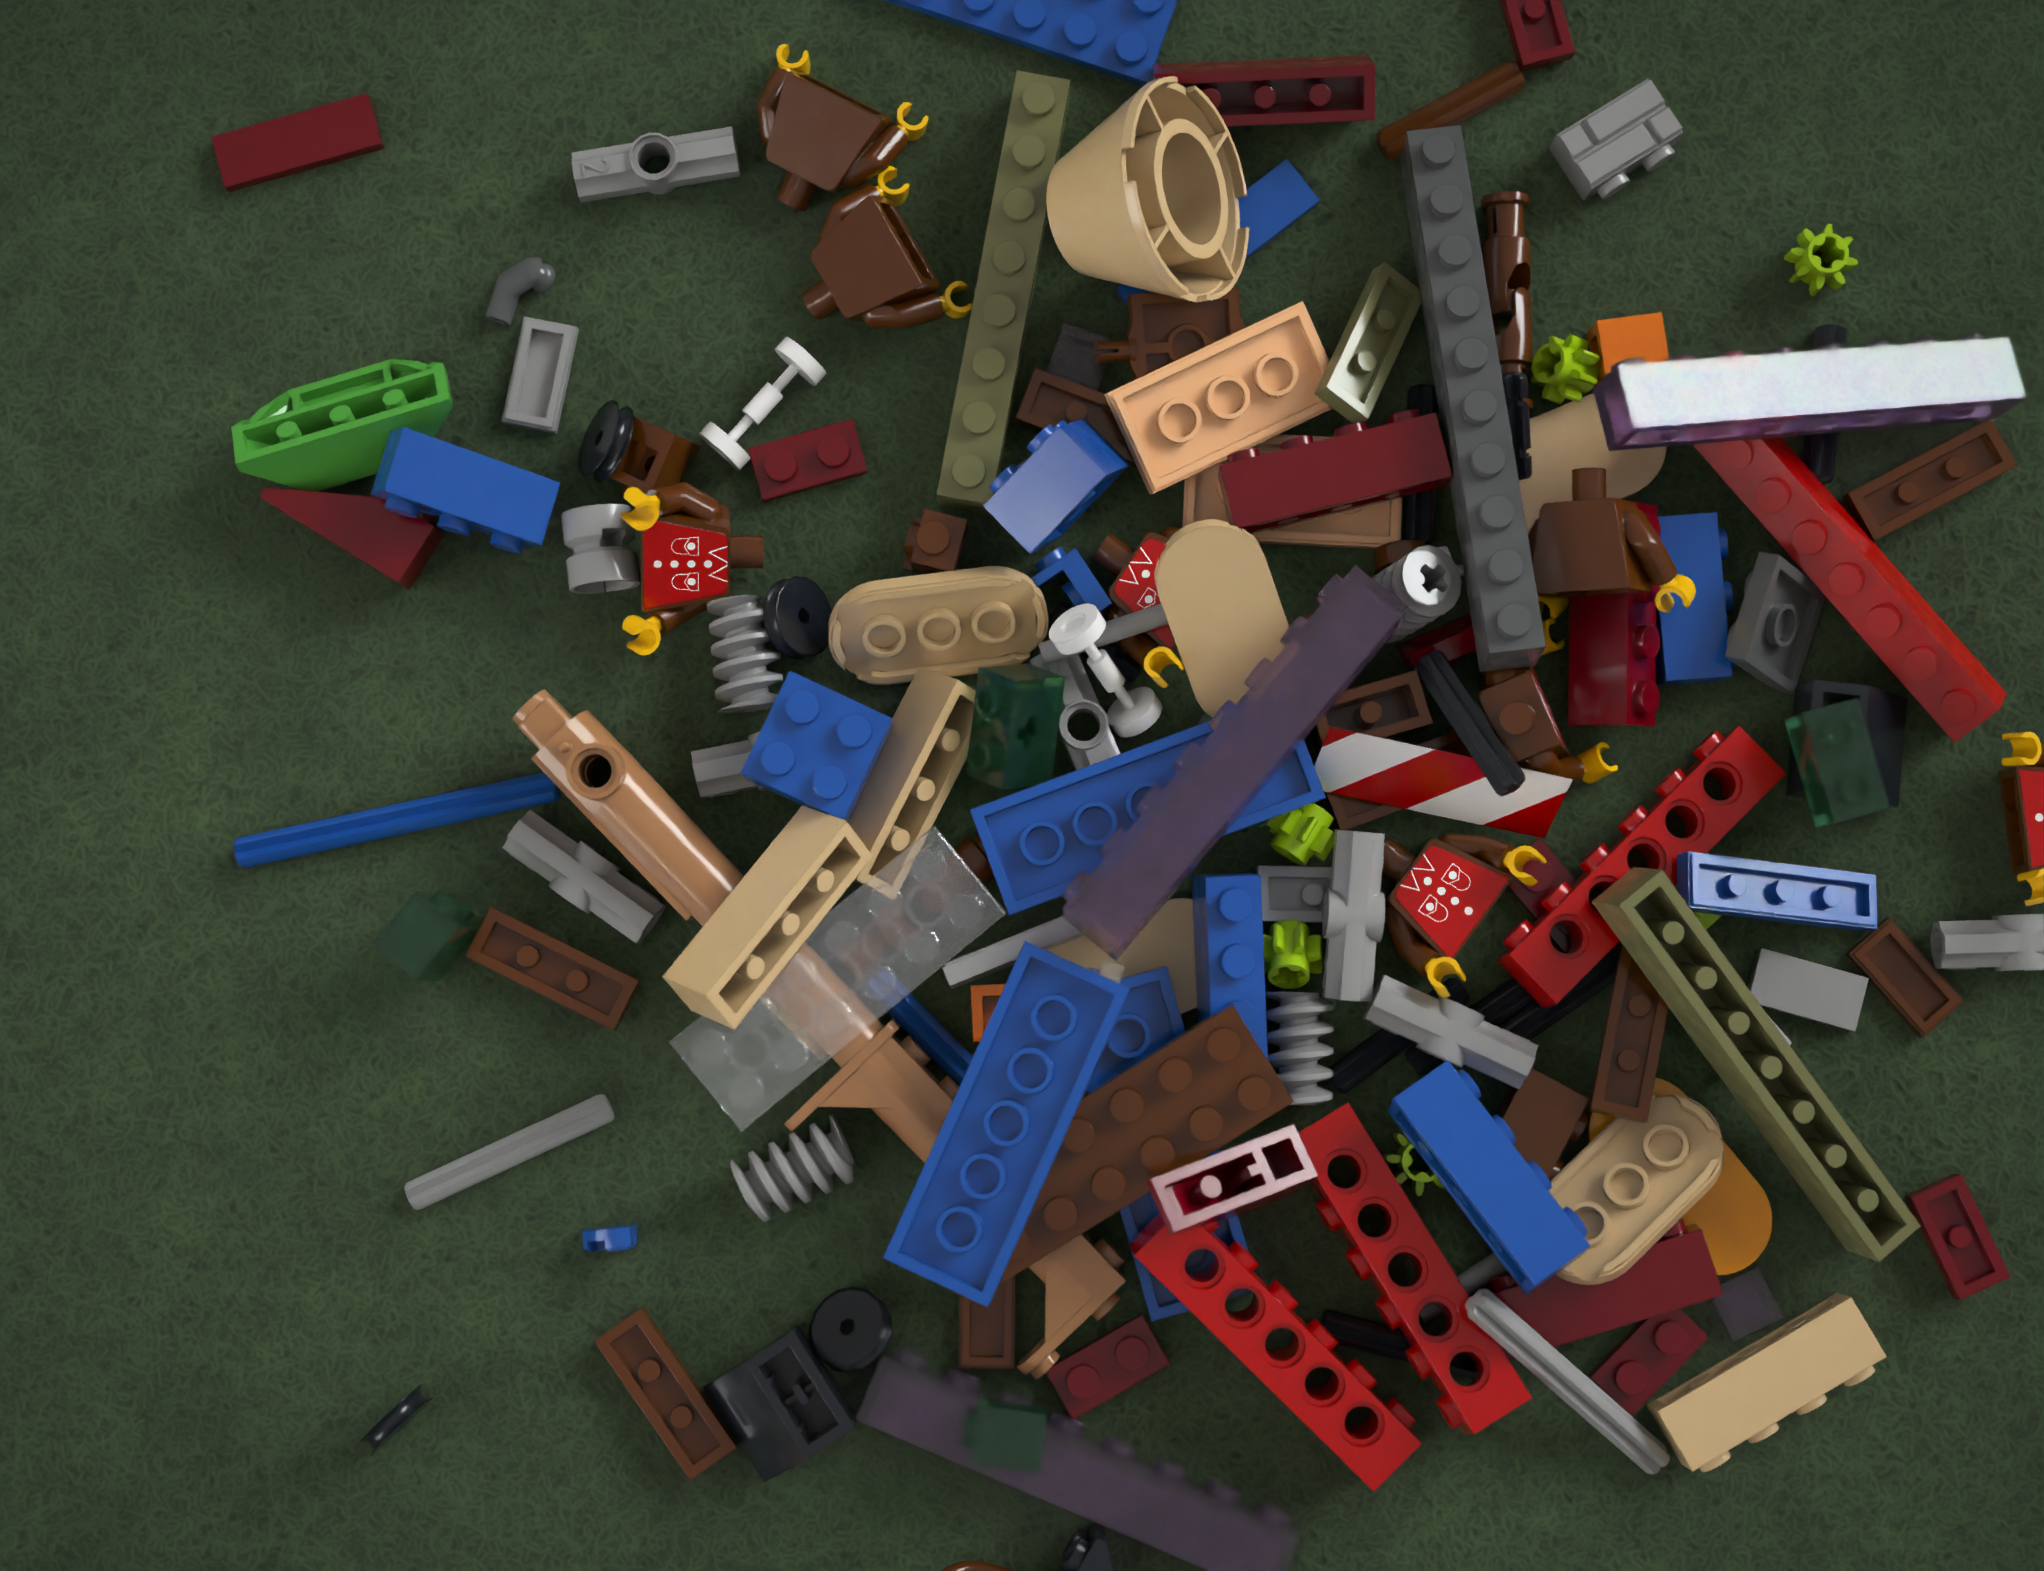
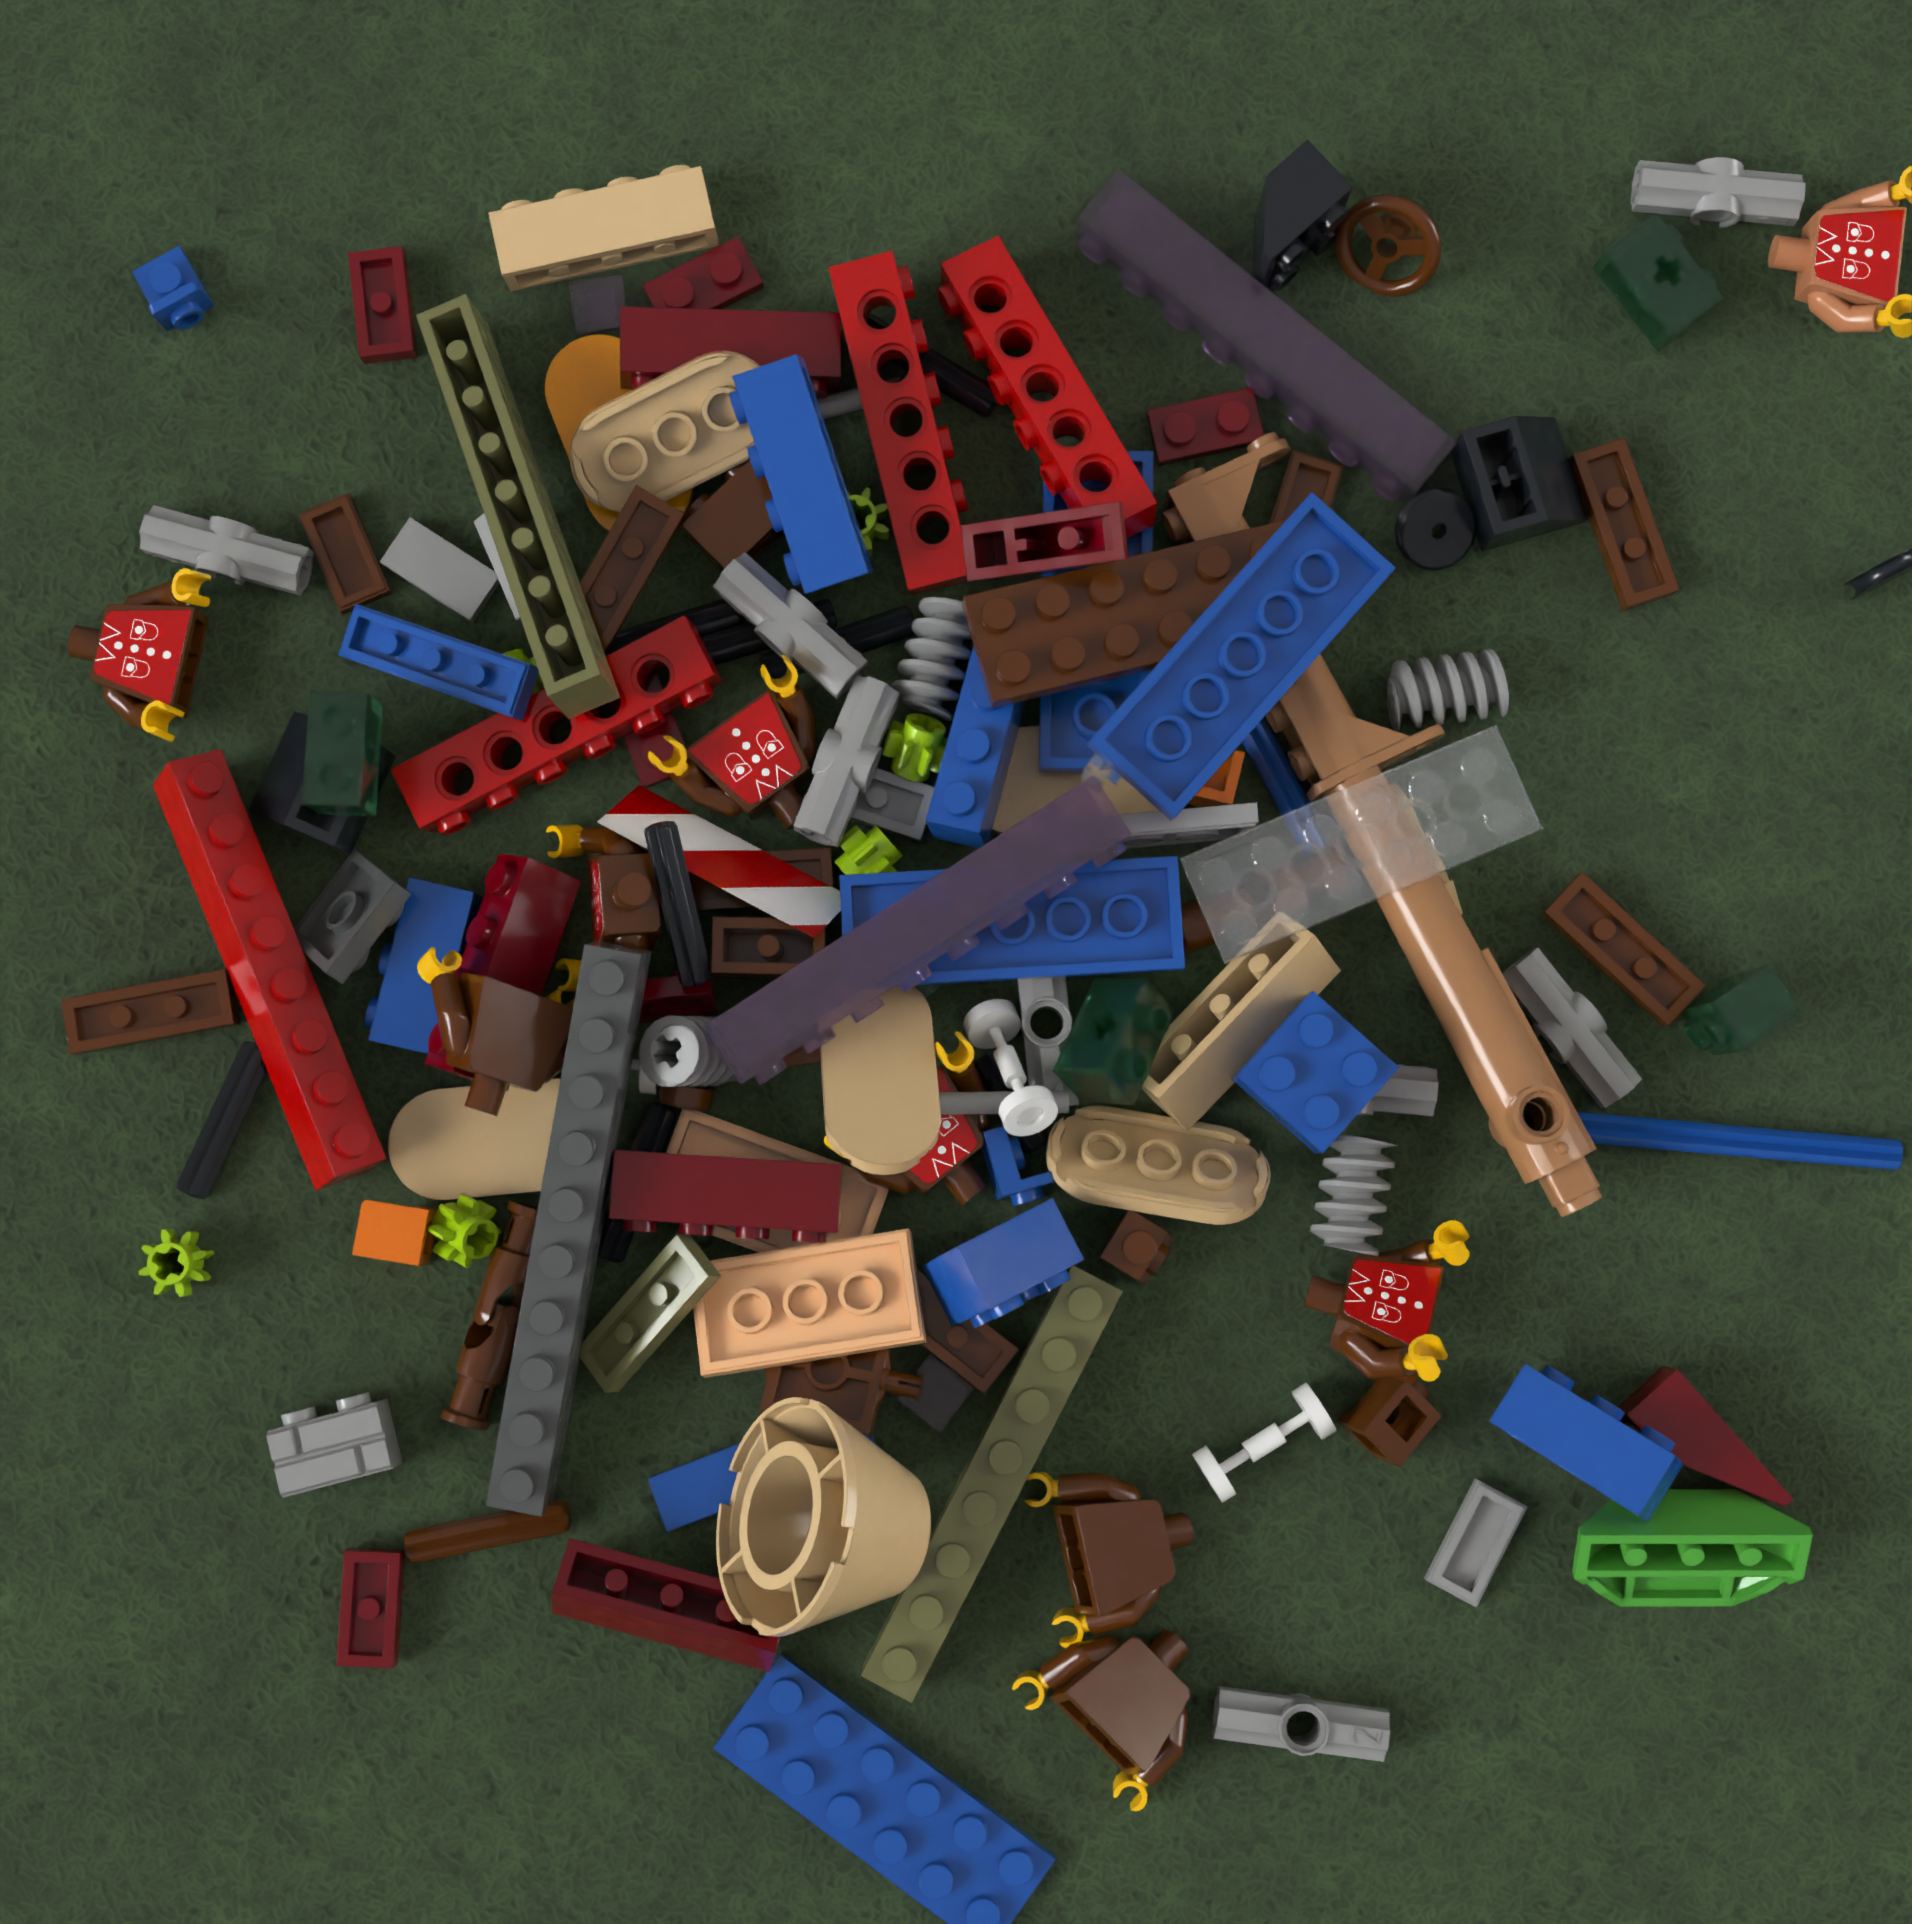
camera: 160 degrees left, 0 degrees up
dark red tile [211,93,384,192] -> none
light grey axle [404,1094,615,1210] -> none
dark grey arm [485,256,555,326] -> none
light grey wheel [561,504,641,594] -> none
black piece [578,400,634,482] -> none
blue tile [582,1224,638,1252] -> none
tan brick [662,805,873,1030] -> none
dark red plate [748,419,868,503] -> none
black piece [763,576,832,659] -> none
clear green brick [961,1398,1047,1473] -> none
light grey axle [1465,1289,1670,1475] -> none
black axle [1501,371,1532,480] -> none
brick [1593,333,2026,451] -> none

